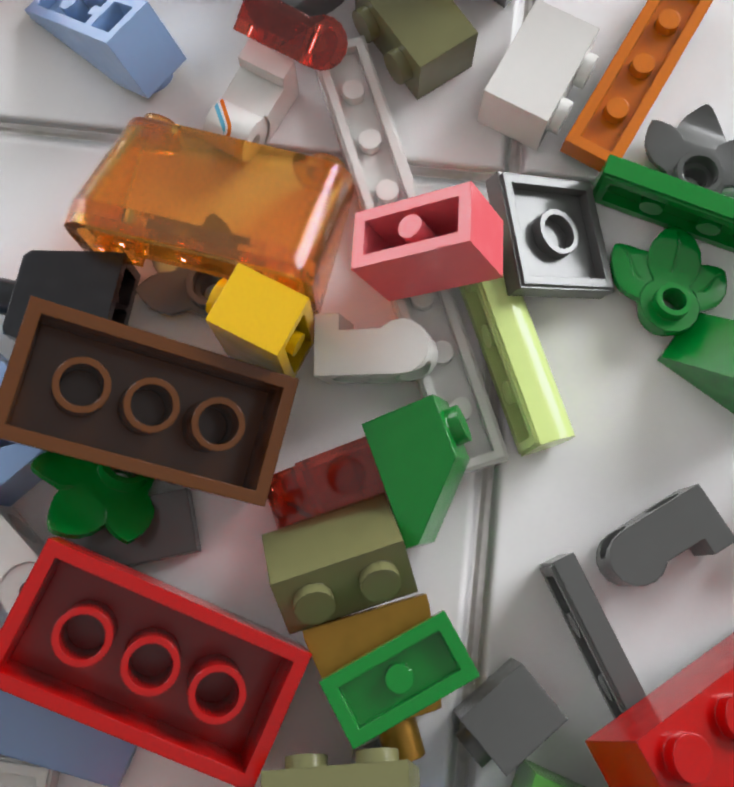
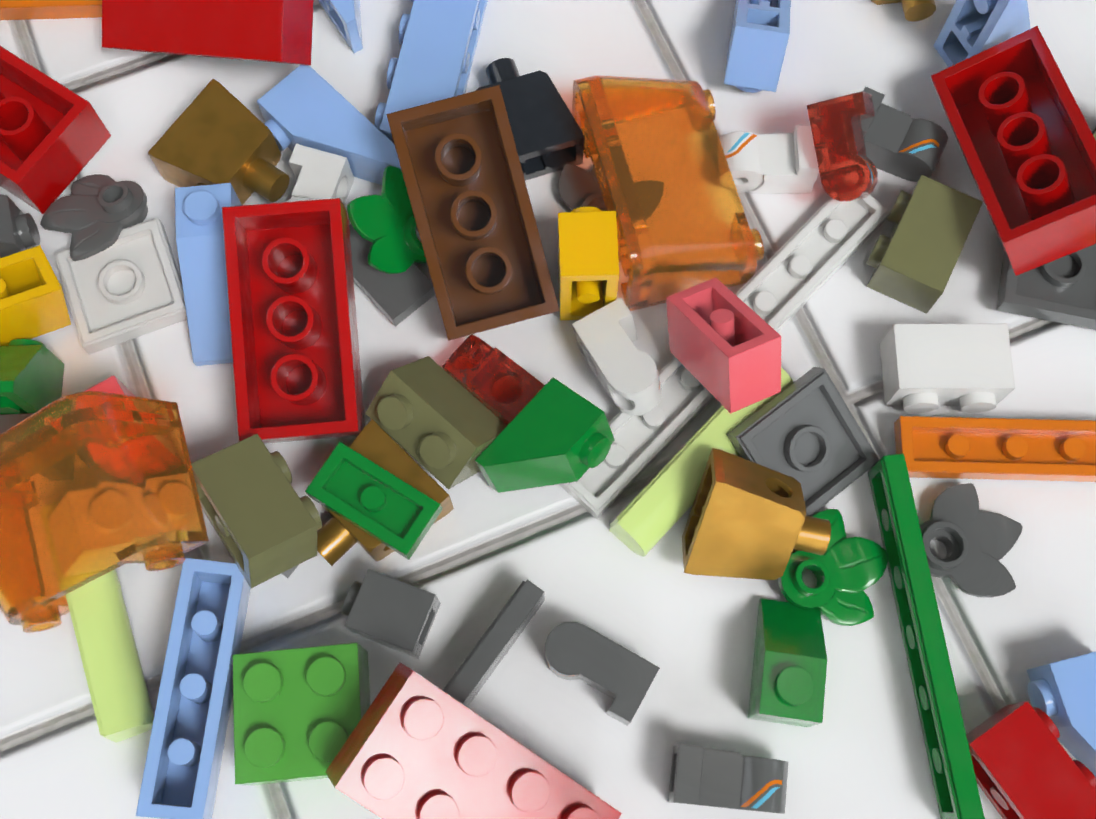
camera: 60 degrees right, 5 degrees down
none -> pearl gold torso [682,448,831,580]

